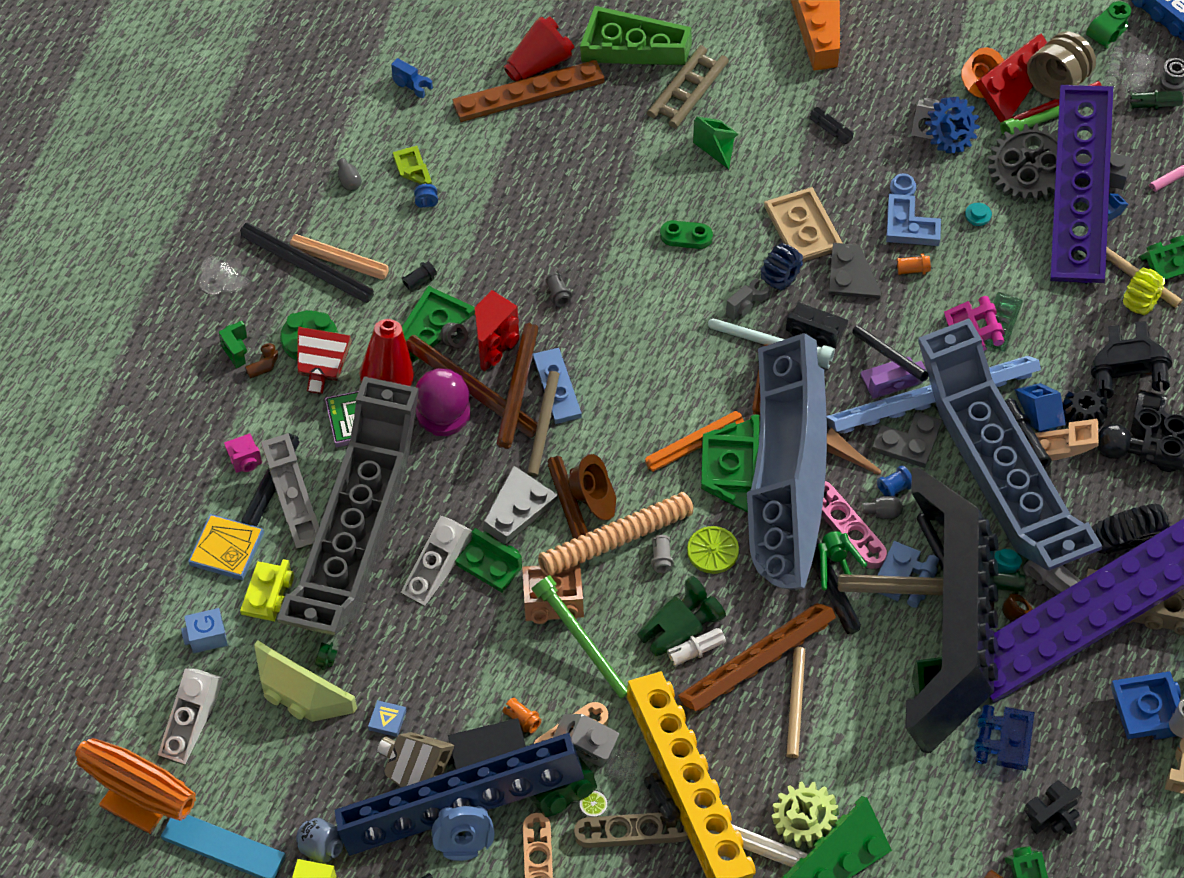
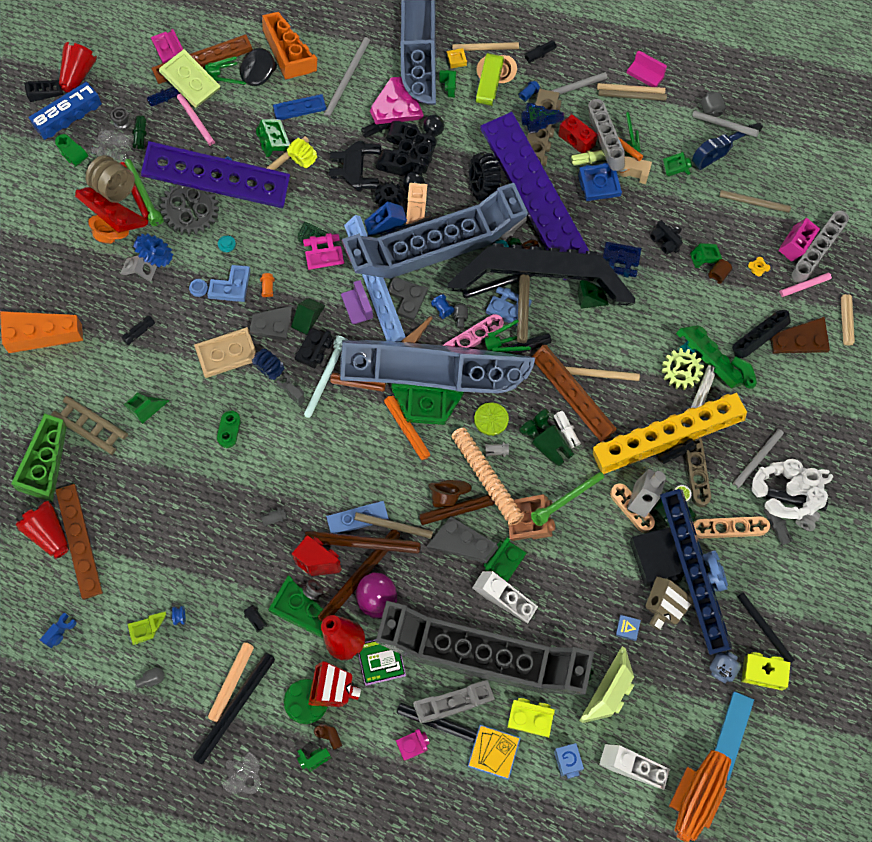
camera: 90 degrees left, 10 degrees up
orange pin [503,698,542,733] -> none
black piece [852,325,929,382] -> none
none -> dark green slope [291,298,325,335]

